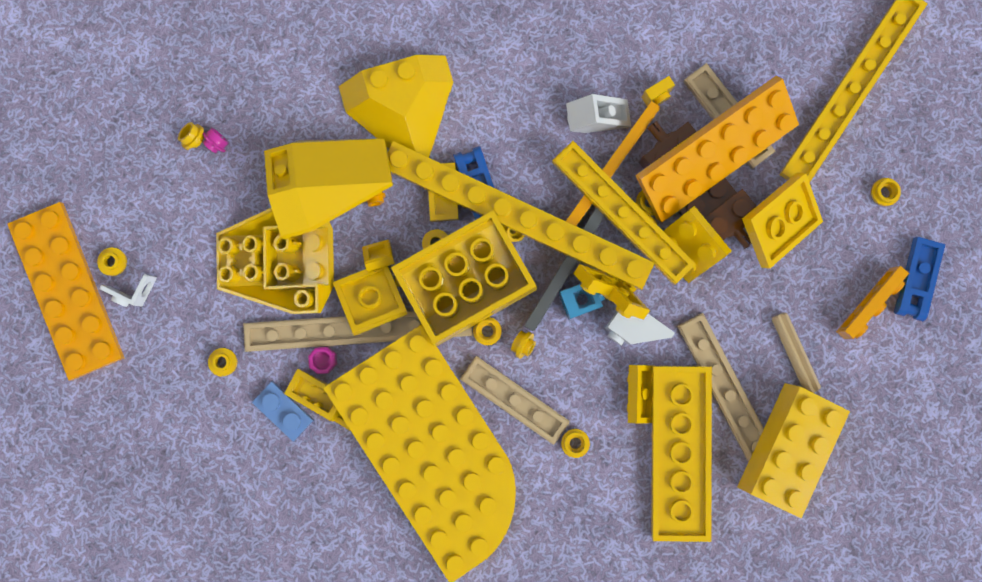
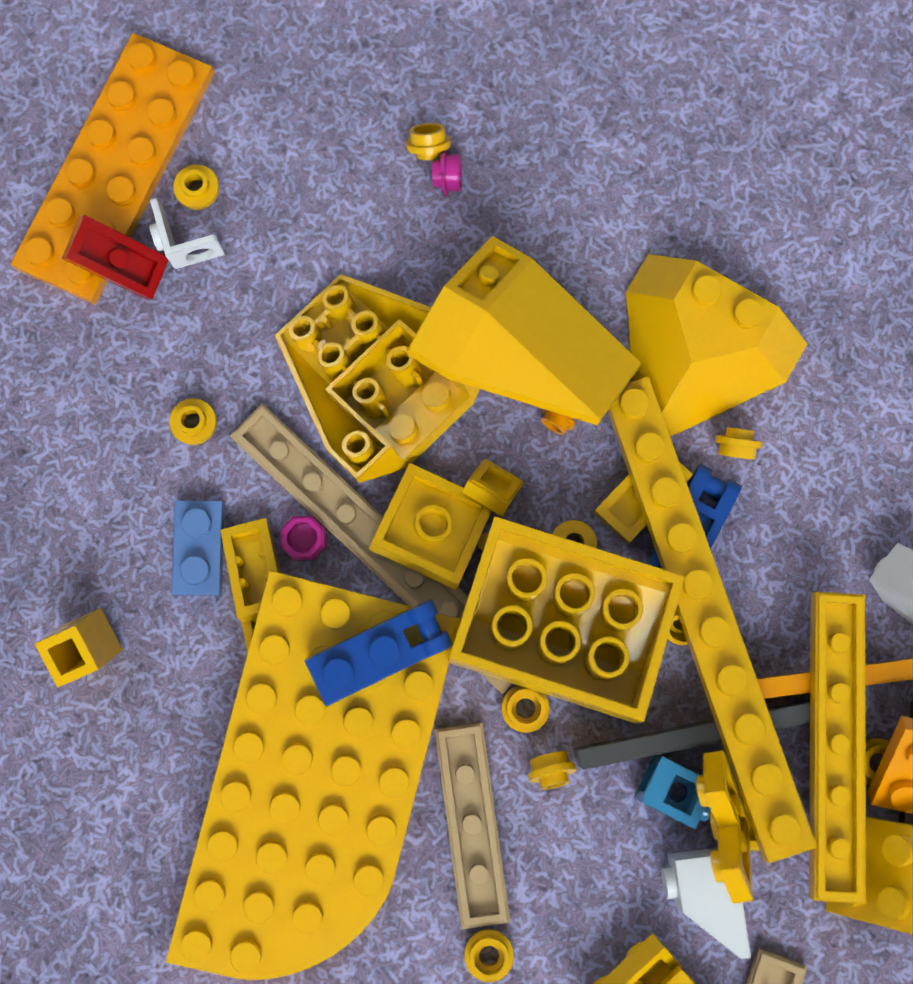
camera: 45 degrees right, 5 degrees down
none -> yellow brick [34,608,123,688]
none -> red plate [61,215,169,300]
none -> blue plate [304,599,453,707]
none -> yellow plate [715,427,763,460]

